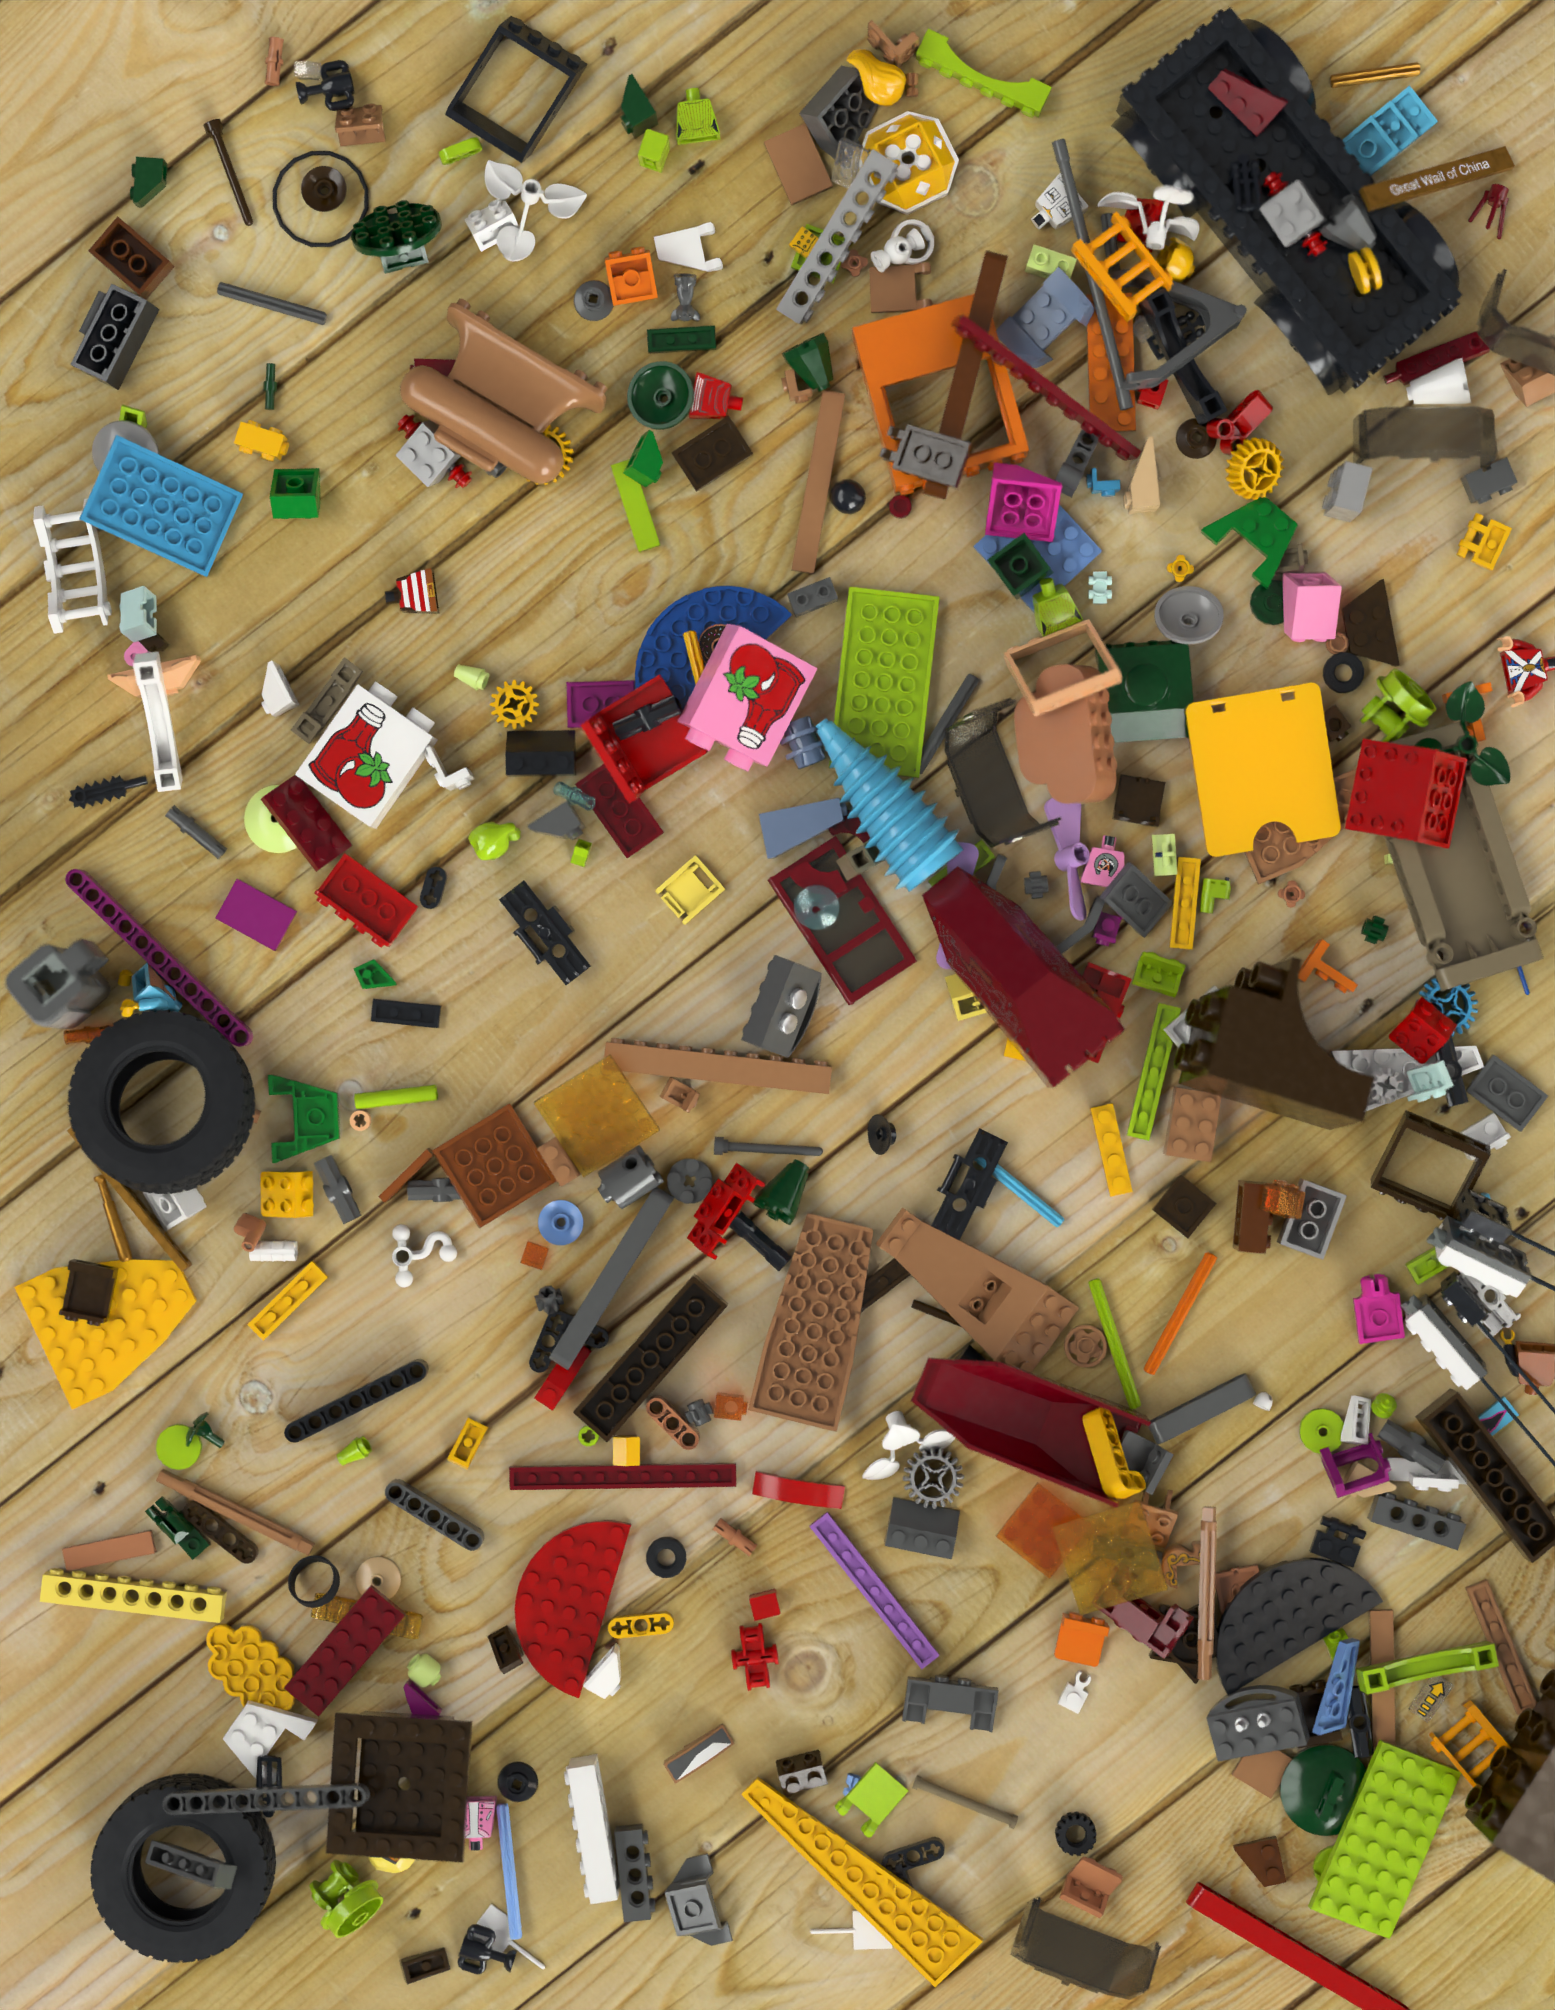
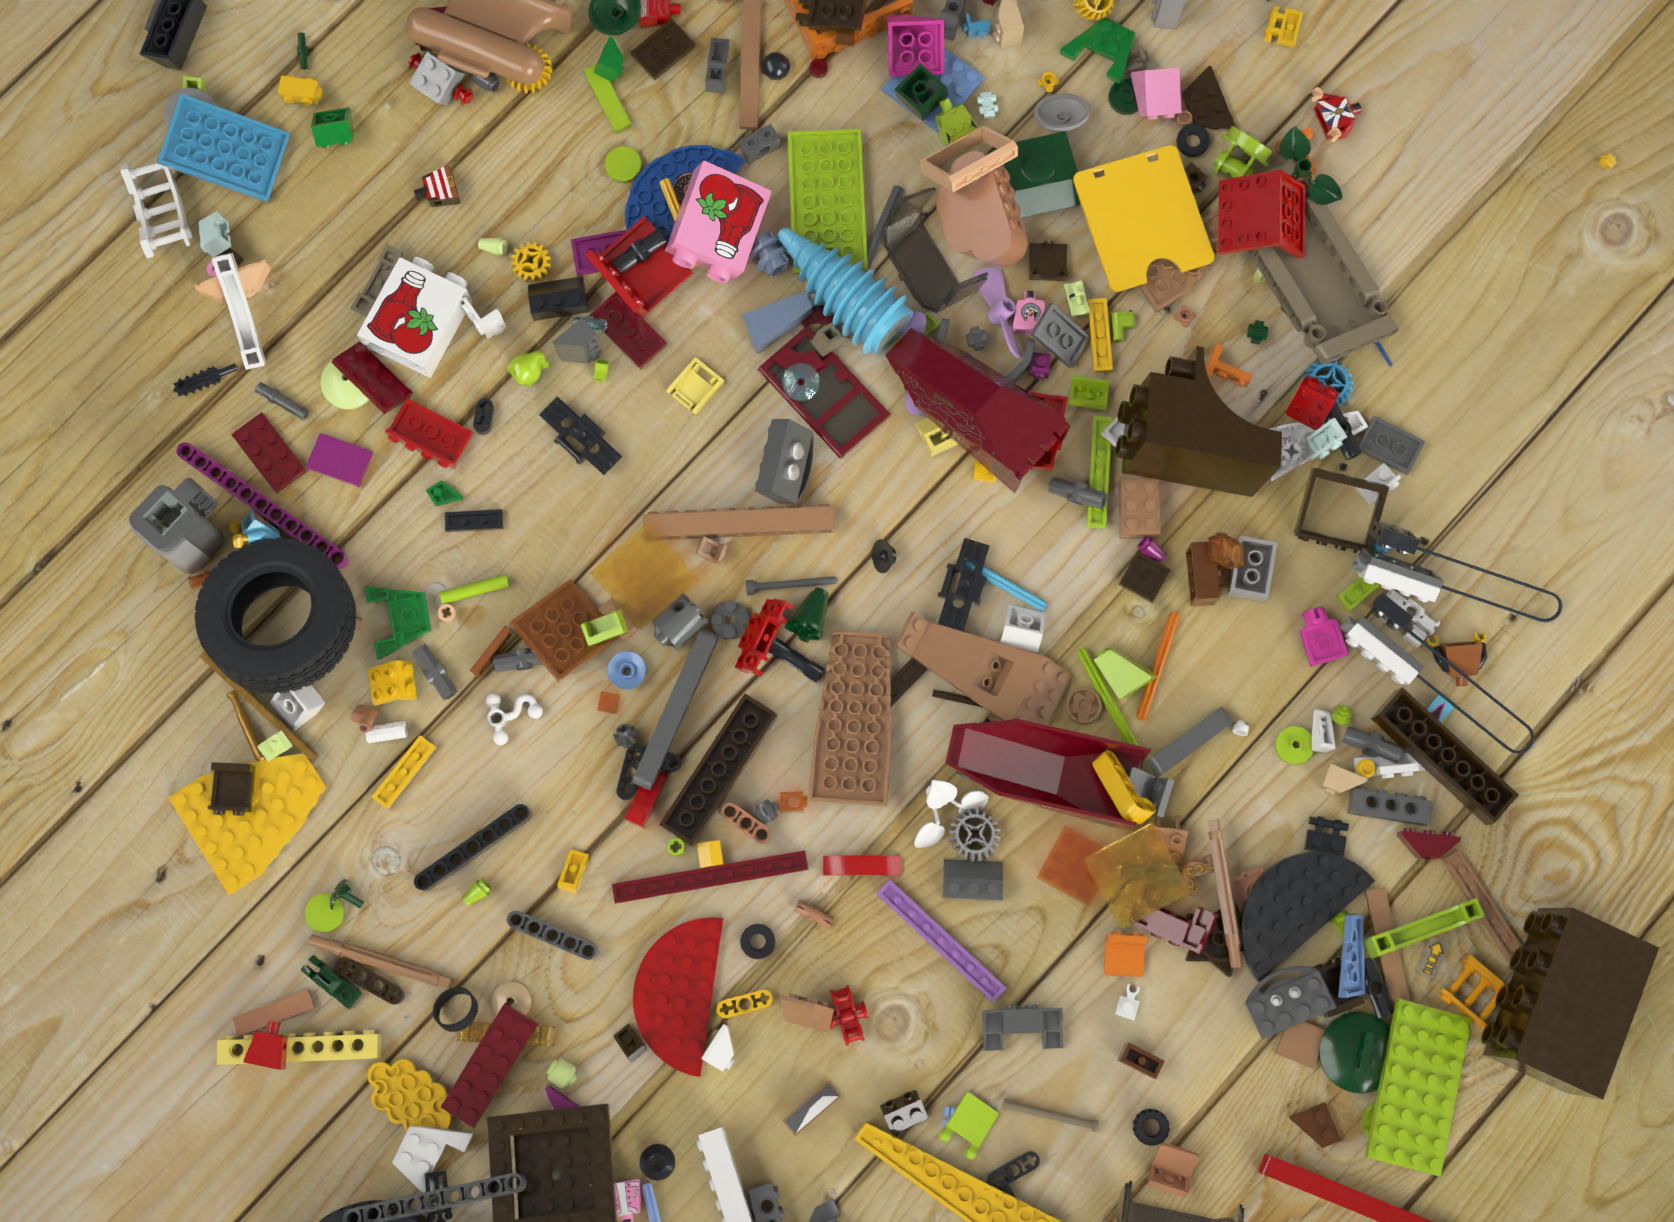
camera: 10 degrees left, 10 degrees down
white slope [261,661,299,717] -> none
red panel [749,1589,781,1621] -> none
yellow plate [1090,1103,1133,1197] -> none
magenta panel [1320,1433,1391,1498] -> none
none -> dark red plate [231,412,307,494]
none -> red torso [243,1021,288,1070]
none -> yellowish green bracket [258,730,292,762]
none -> lime panel [581,610,629,646]
none -> lime tile [605,146,642,183]
none -> dark grey slope [705,38,730,93]
none -> medium nougat slope [780,993,834,1033]
none -> white slope [1000,604,1046,653]
none -> dark grey piece [1048,476,1107,510]
none -> lime slope [1094,648,1158,699]
none -> reddish brown brick [1117,1043,1165,1079]
none -> magenta cone [1138,536,1167,562]
none -> yellow plate [1356,759,1376,778]
none -> dark red slope [1397,828,1461,860]

